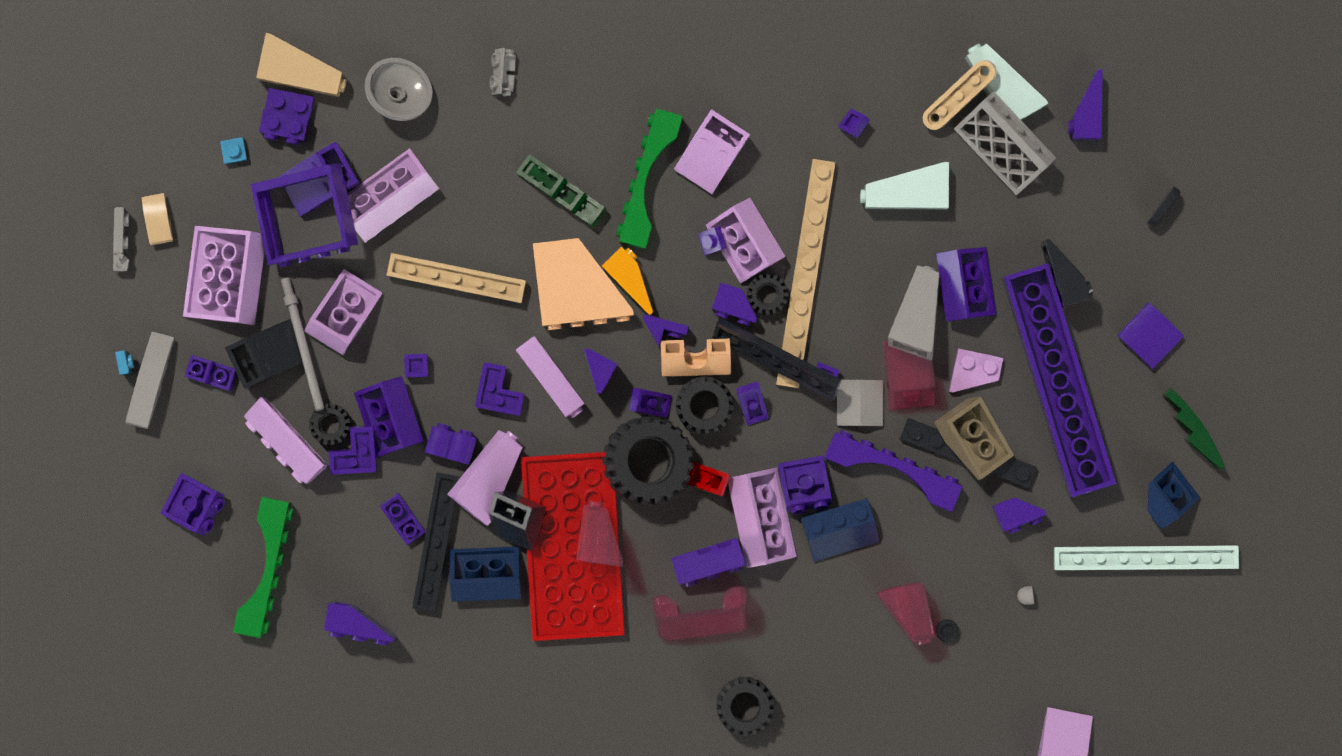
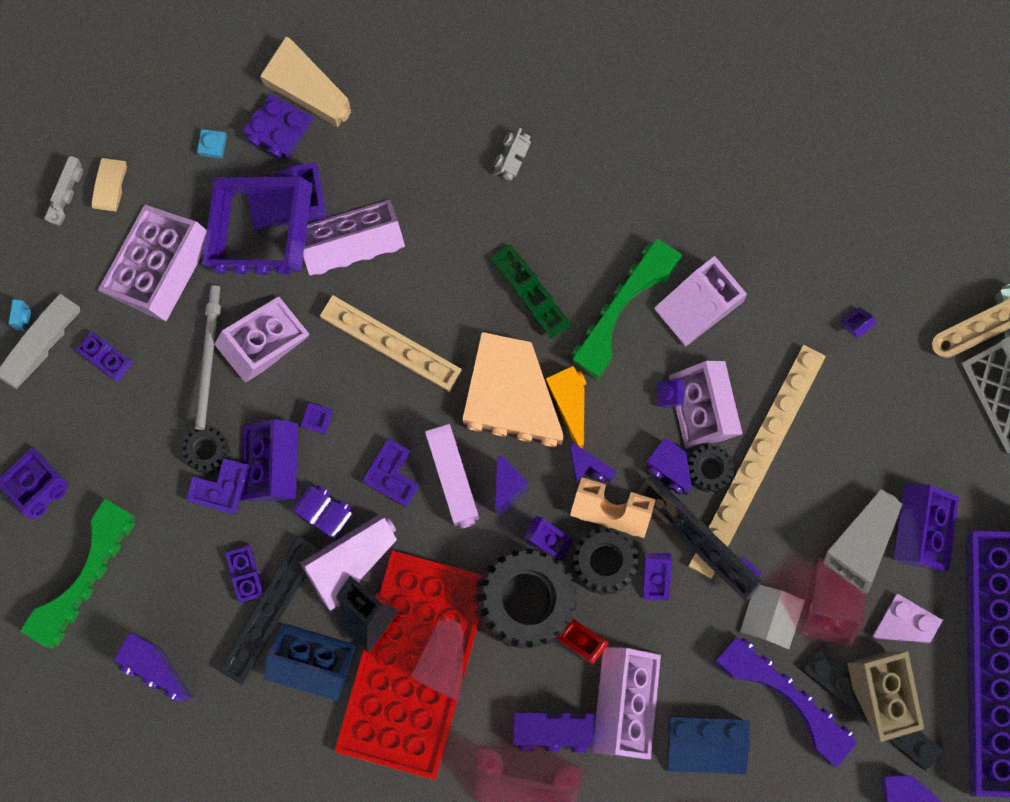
camera: 25 degrees right, 10 degrees down
black slope [225,319,303,390] -> none
lavender slope [244,397,328,484] -> none
light grey dish [364,58,432,121] -> none
dark purple plate [778,456,832,515] -> none
light aqua slope [860,162,949,210] -> none

